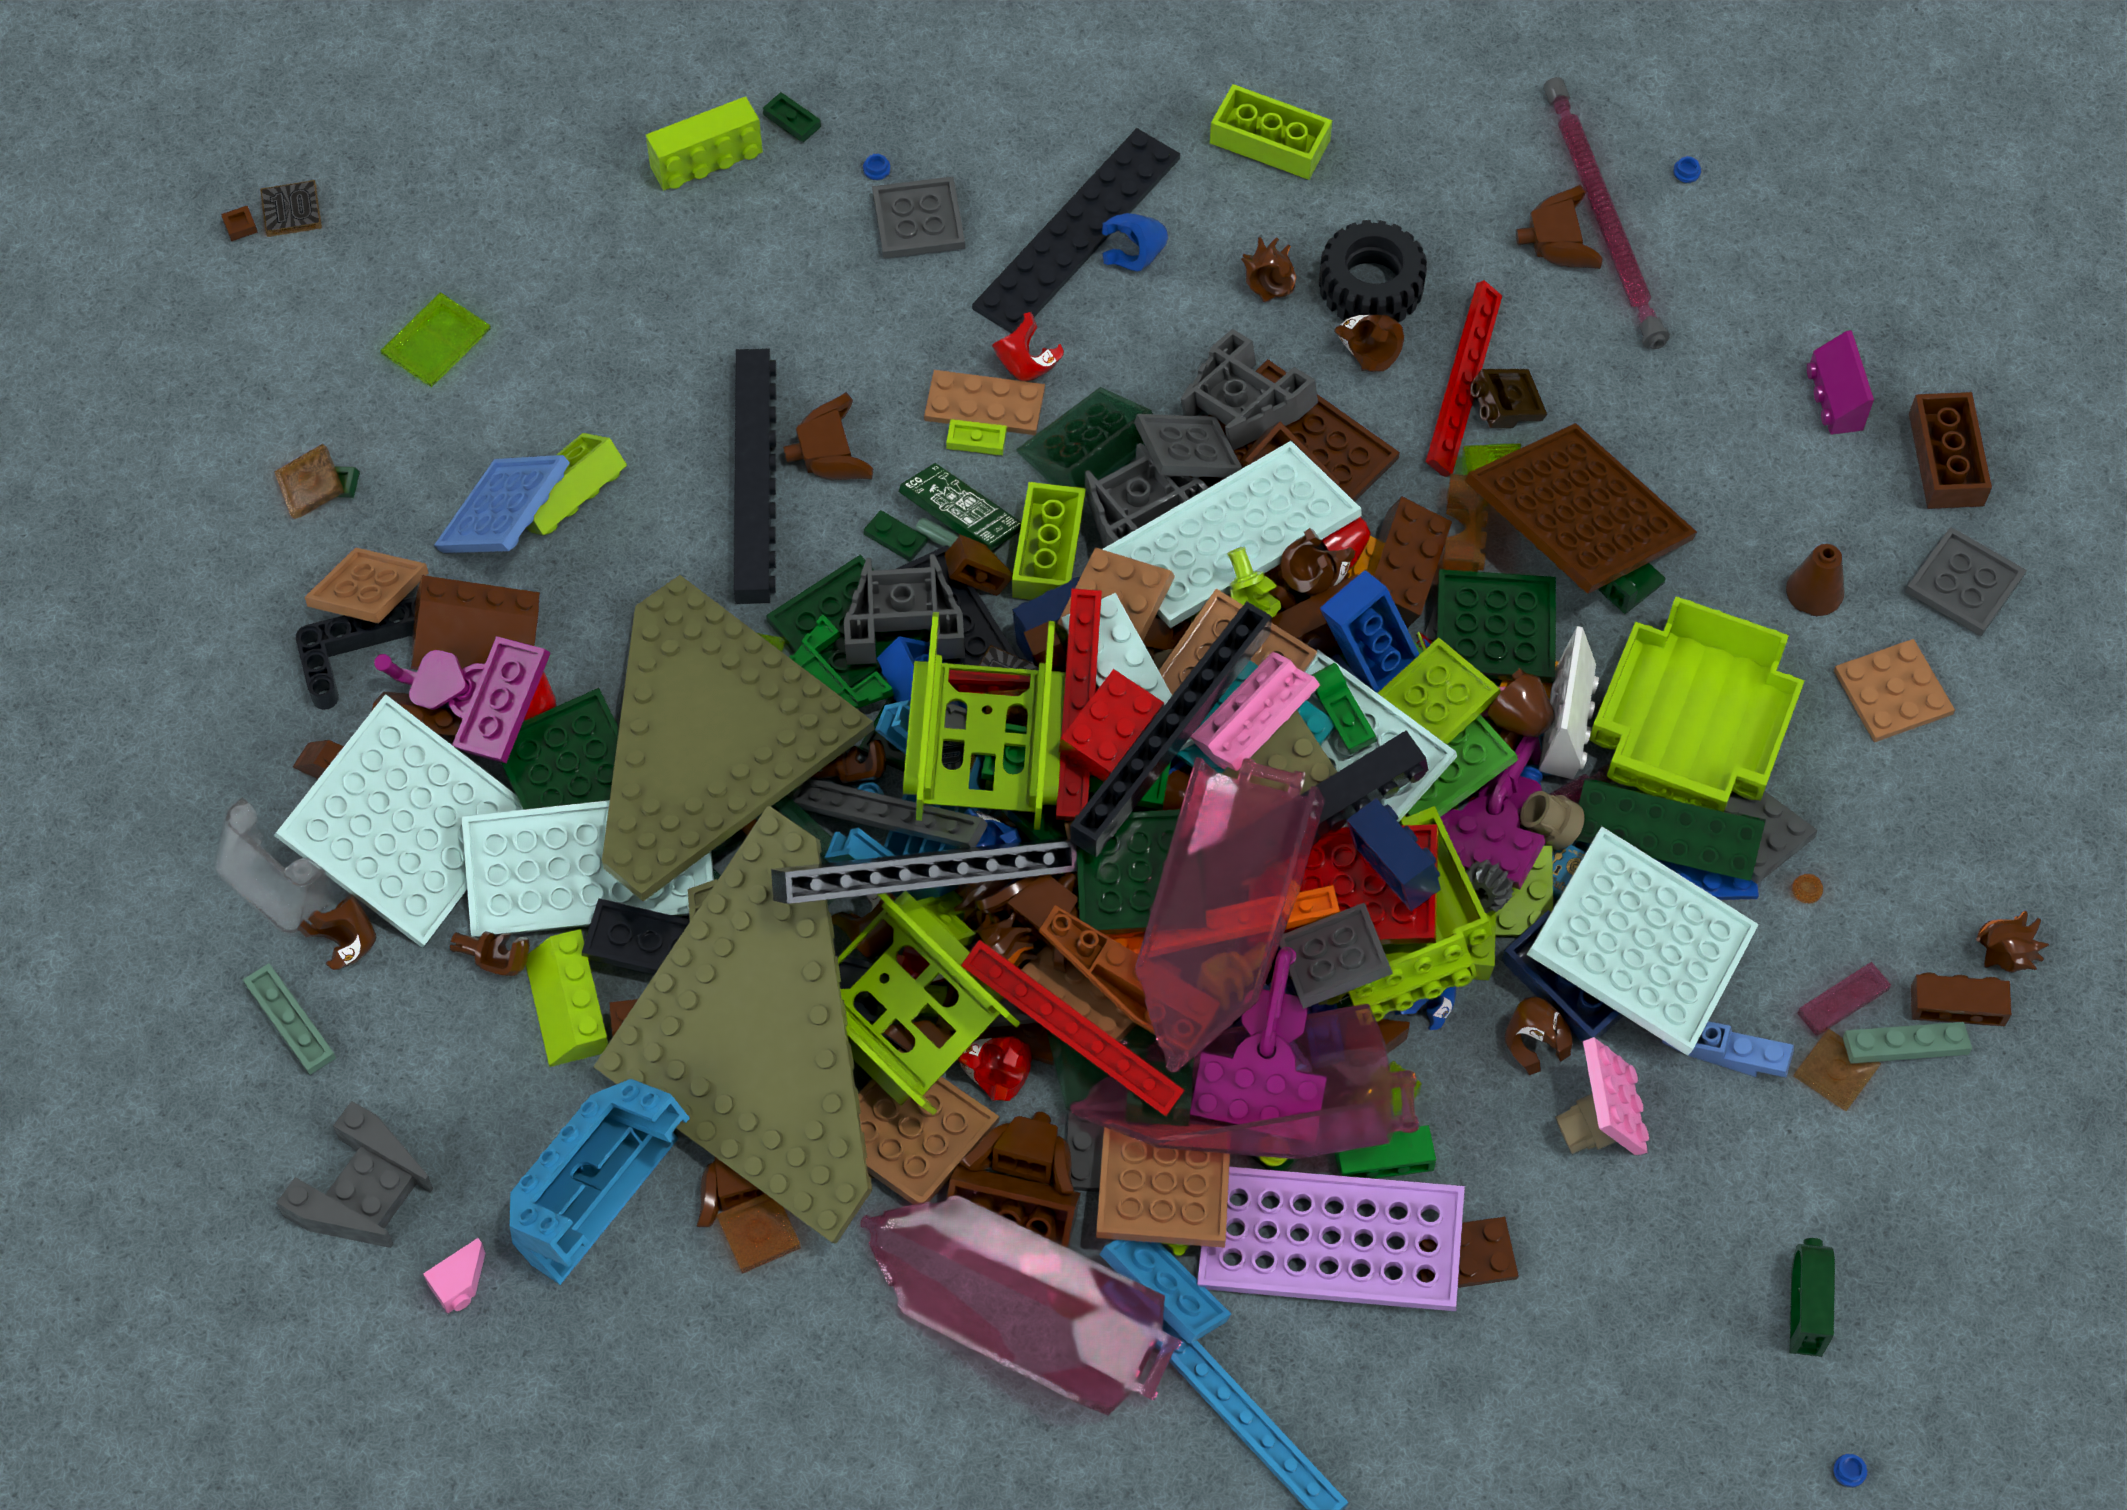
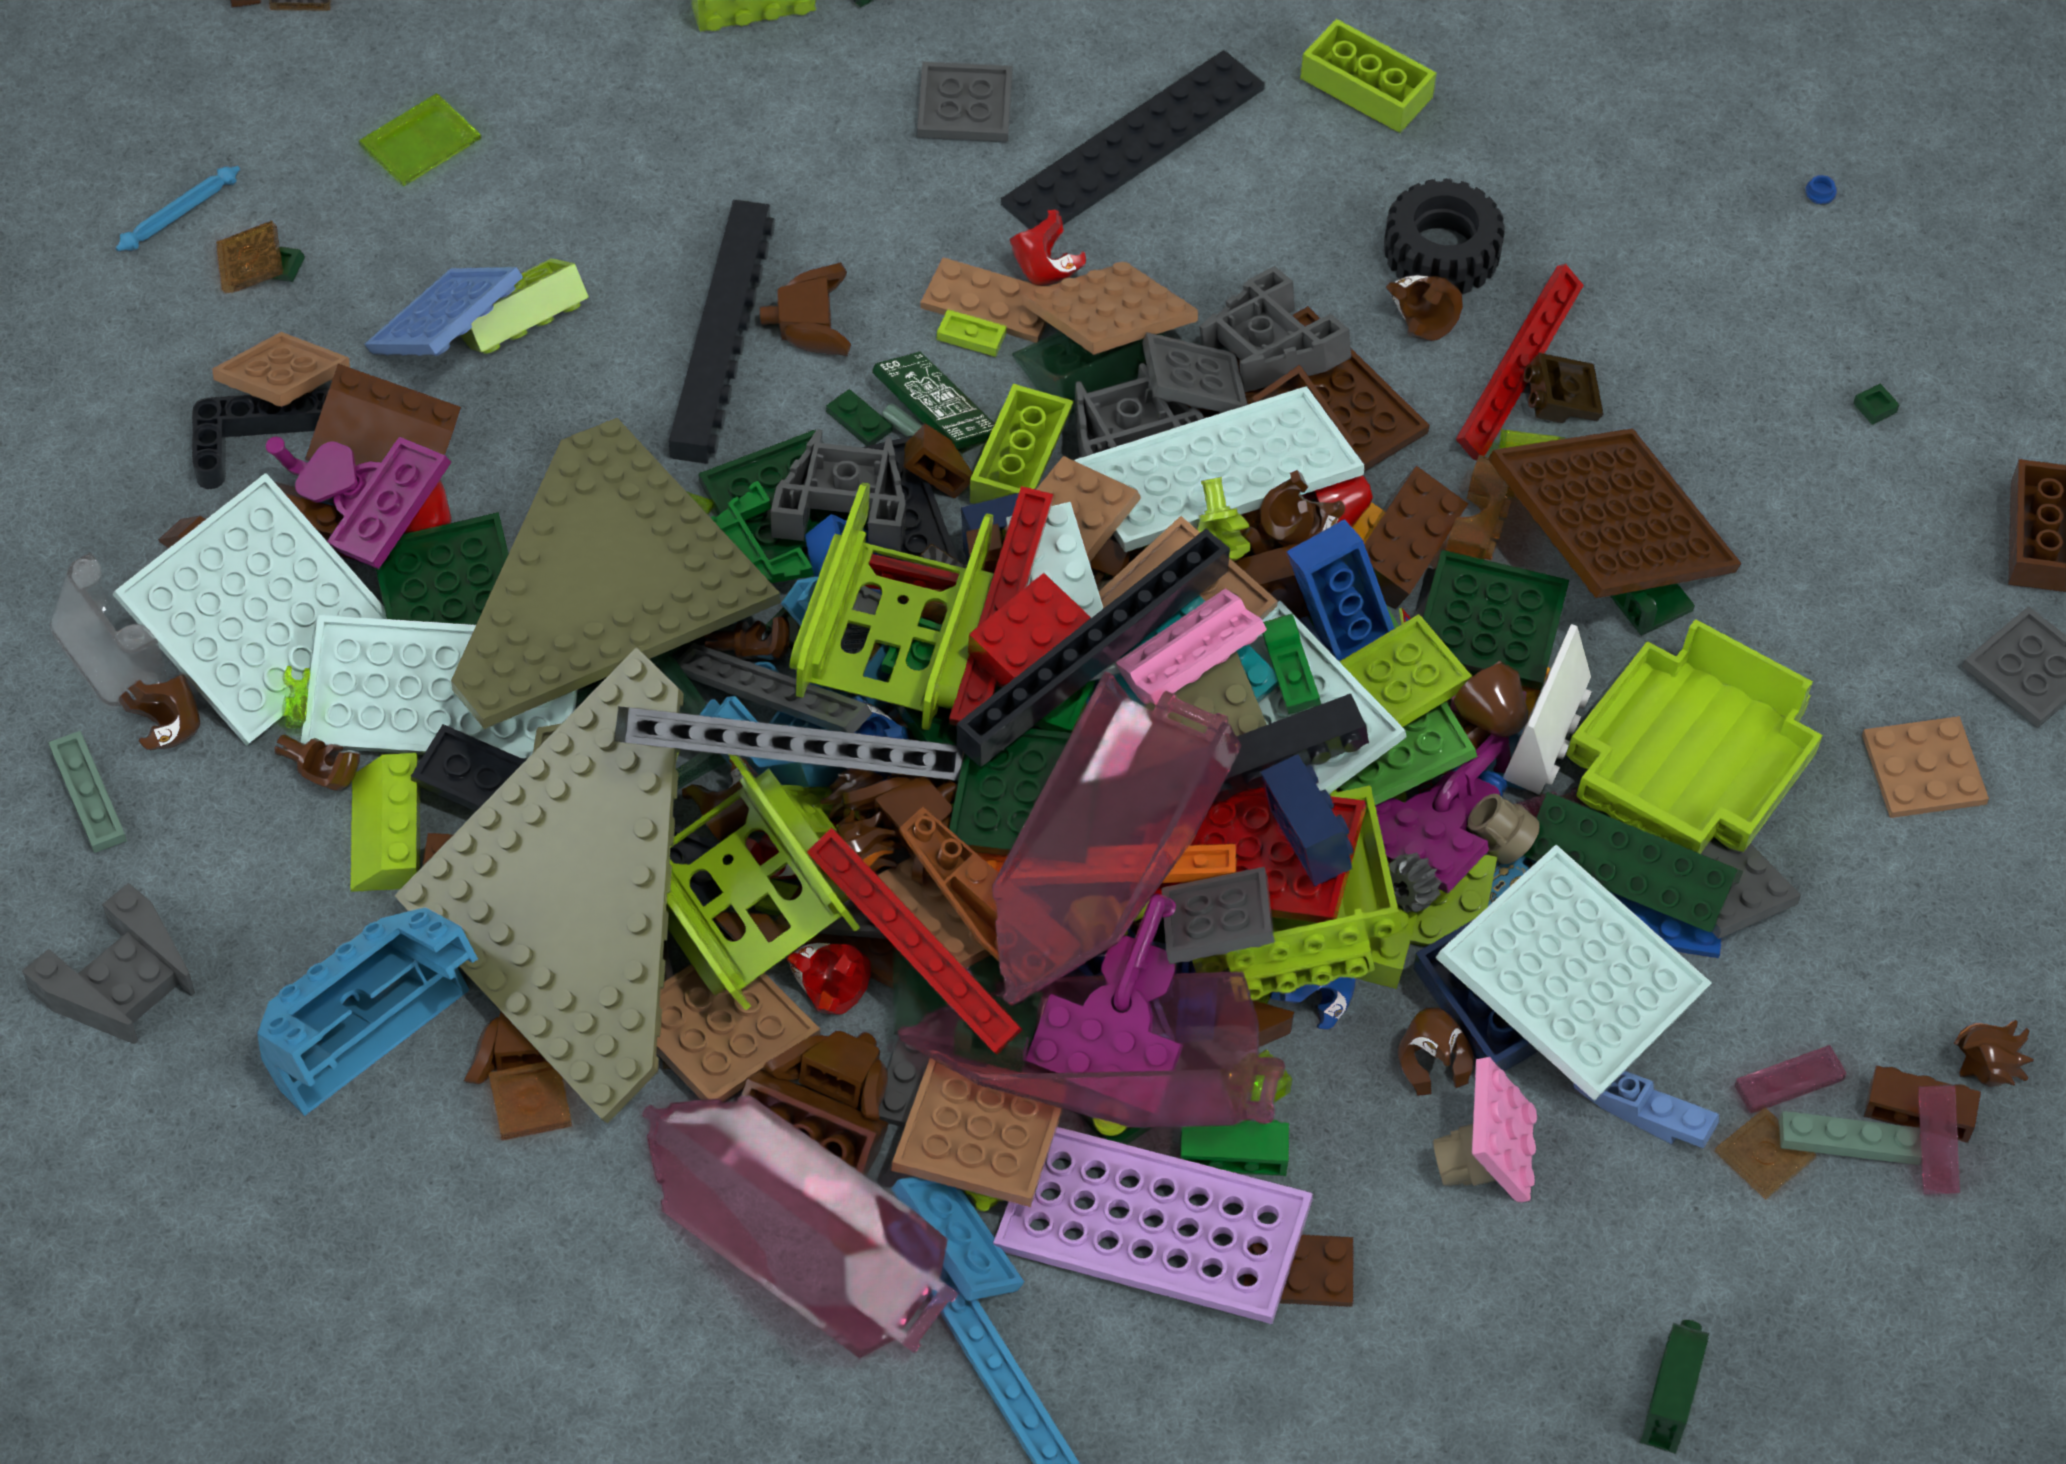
camera: 10 degrees right, 5 degrees down
bright pink slope [423,1238,485,1313] -> none
blue plate [863,154,890,180] -> none
blue piece [1102,213,1168,272] -> none
reddish brown hair [1241,237,1296,302] -> none
reddish brown torso [1516,185,1603,269] -> none
clear pink hose [1543,77,1670,349] -> none
reddish brown cone [1786,544,1845,616] -> none
clear orange plate [1792,874,1823,904] -> none
magenta slope [1807,330,1874,435] -> none
none -> dark azure wheel [116,166,240,251]
none -> clear neon green plate [282,666,310,729]
none -> medium nougat plate [1023,262,1198,355]
none -> dark green plate [1853,383,1900,425]
none -> clear pink plate [1918,1085,1960,1194]

